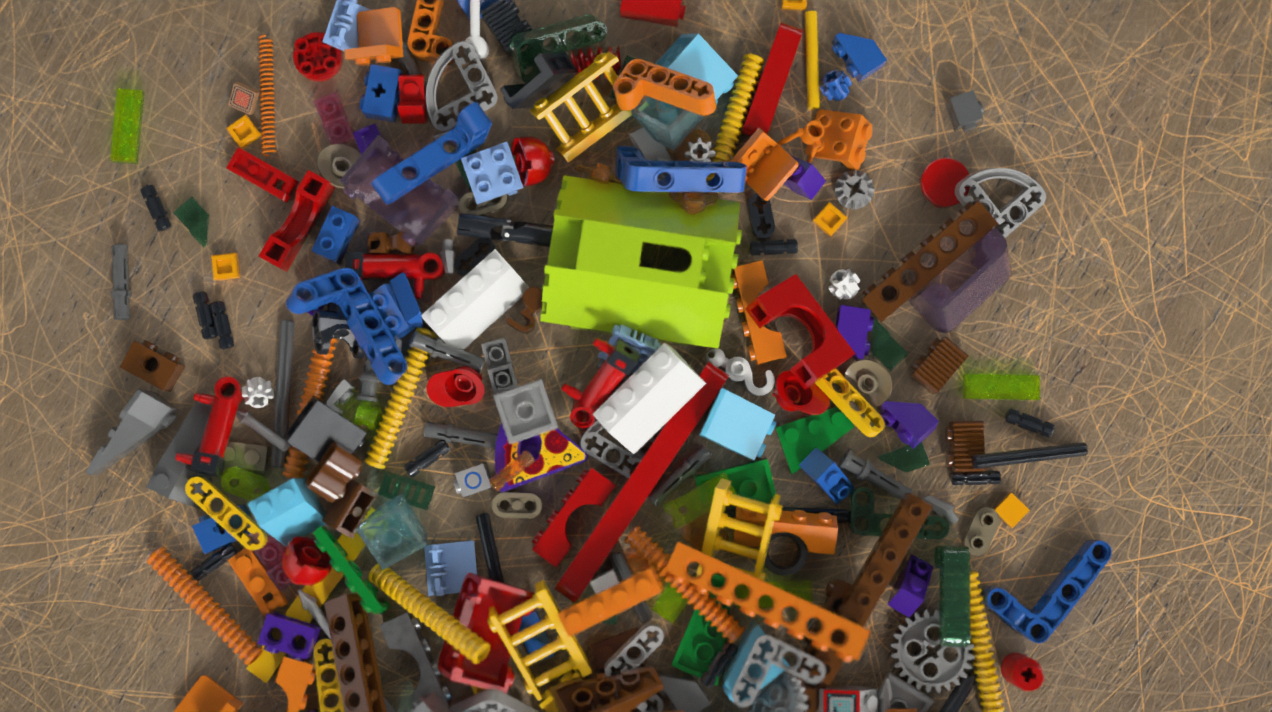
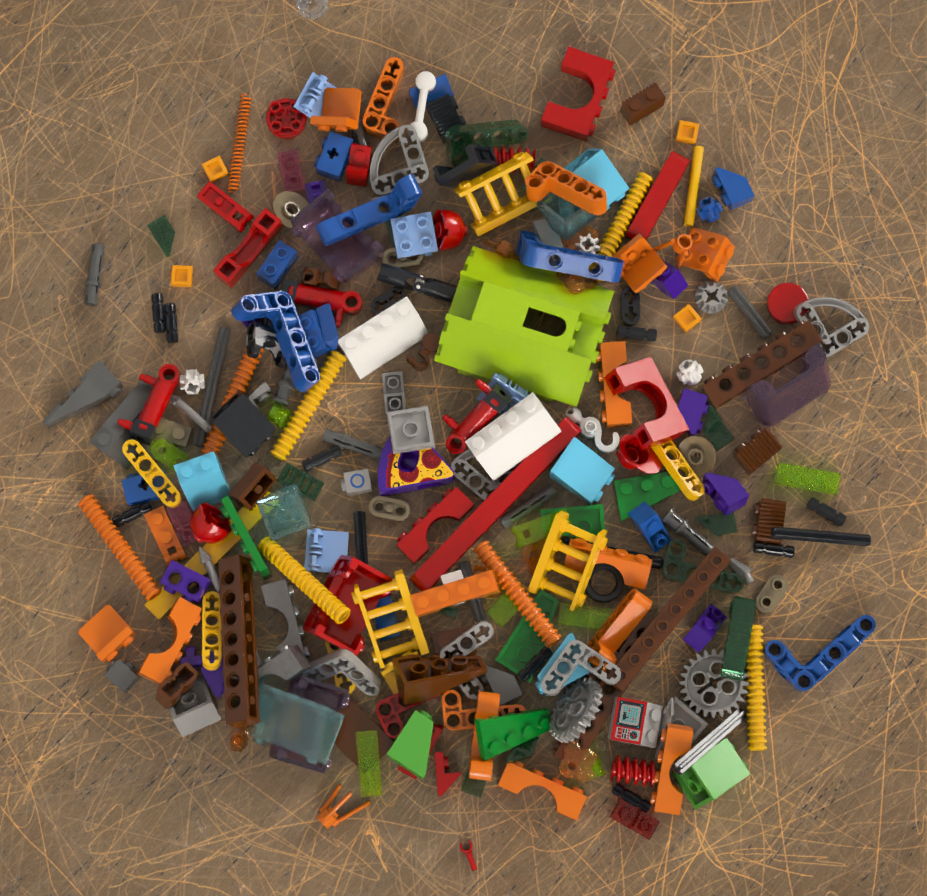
camera: 10 degrees right, 5 degrees down
clear neon green plate [110,88,145,164] -> none
reddish brown brick [120,340,185,392] -> none
black axle [140,185,172,232] -> none
medium nougat tile [228,81,260,115] -> none
reddish brown brick [305,442,362,503] -> none
dark grey pin [409,331,485,373] -> none
red piece [426,366,485,407] -> none
light grey bar [439,239,455,274] -> none
clear orange axle [489,451,535,491] -> none
orange brick [665,542,870,663] -> none
dark grey brick [945,90,984,132] -> none
light orange tile [994,493,1030,528] -> none
red piece [1001,652,1044,691] -> none
none -> orange beam [587,588,652,673]
none -> dark grey axle [728,285,772,339]

